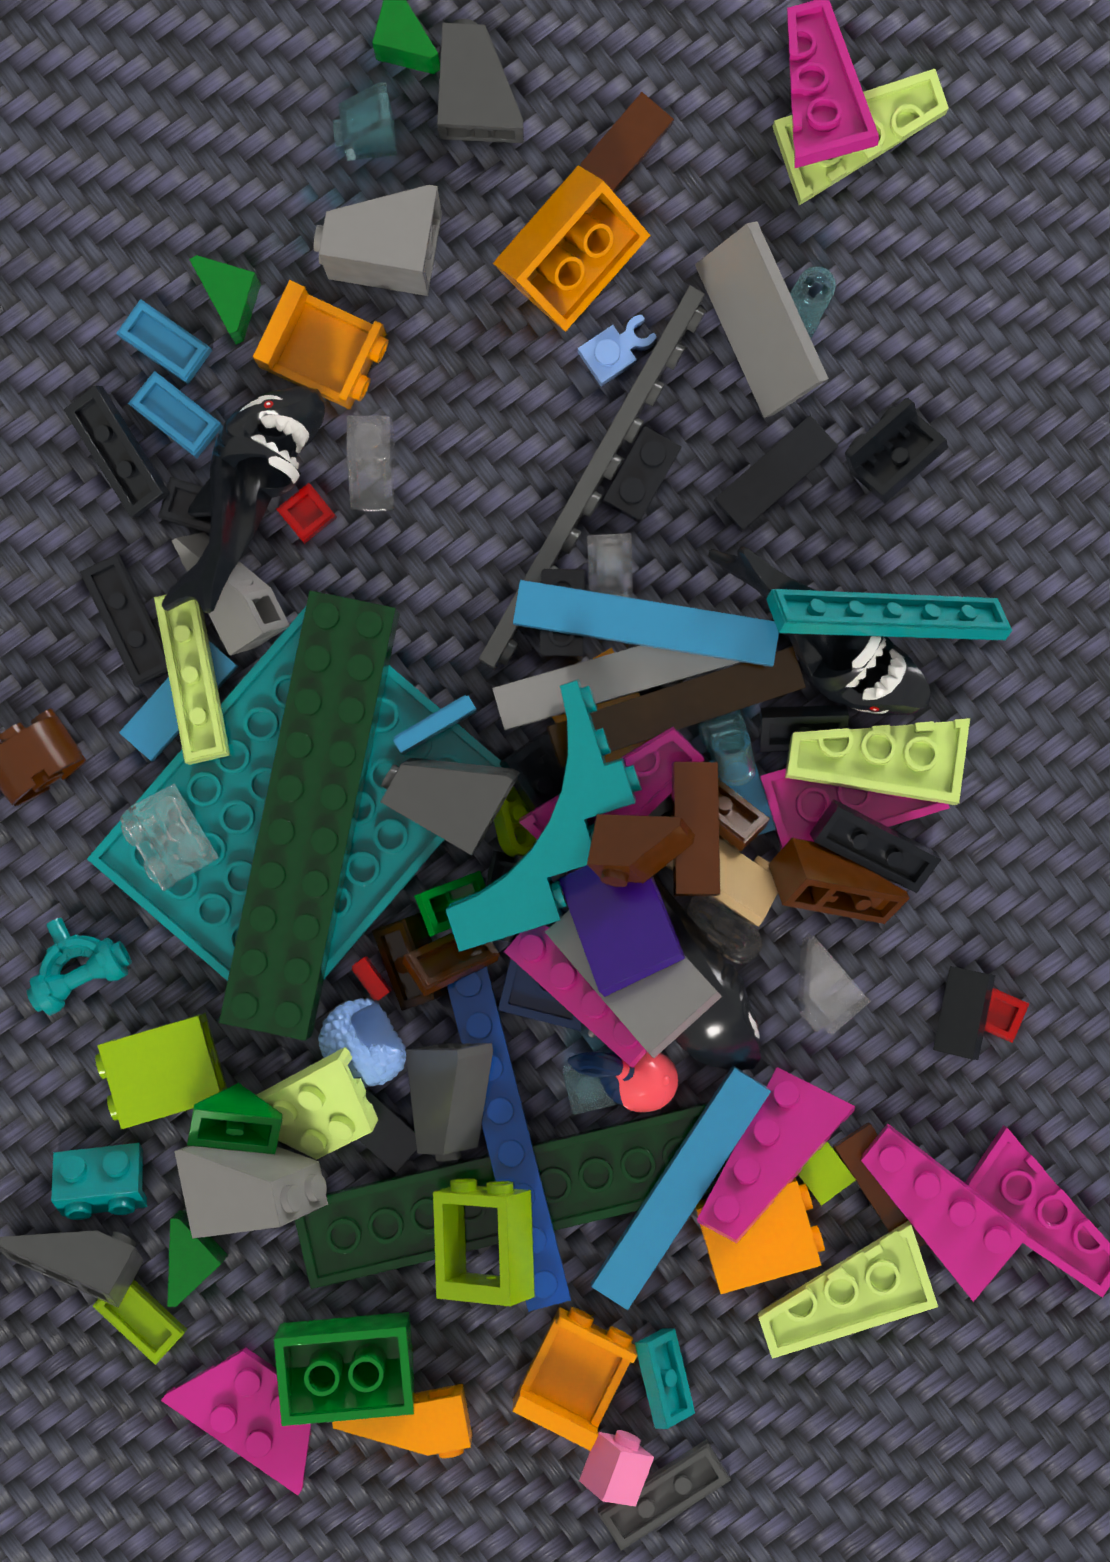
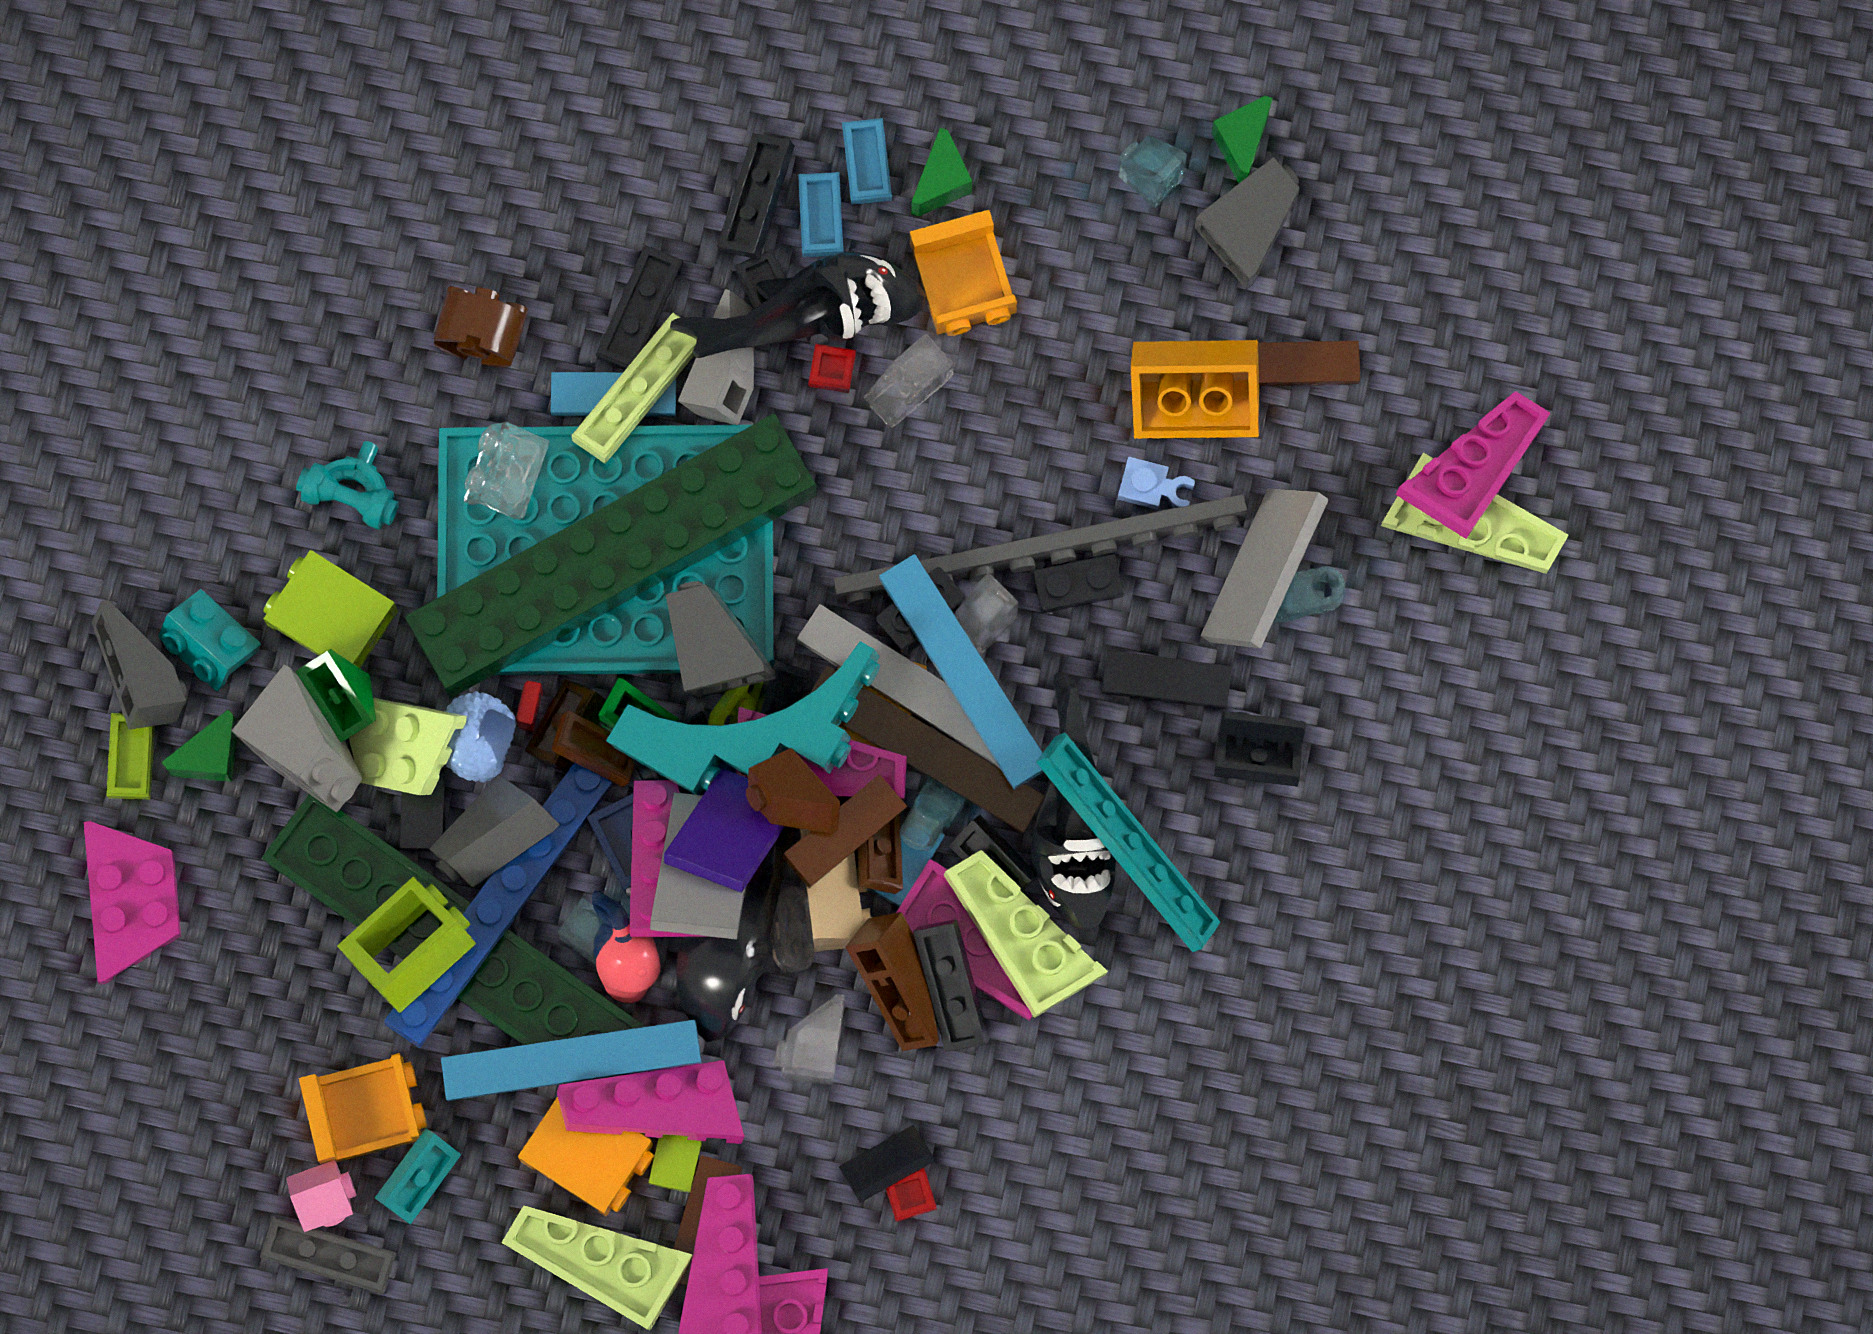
camera: 50 degrees right, 10 degrees down
green slope [274,1312,414,1426] -> none
light grey slope [314,185,442,296] -> none
light orange slope [332,1384,472,1458] -> none
dark azure tile [393,695,477,755] -> none

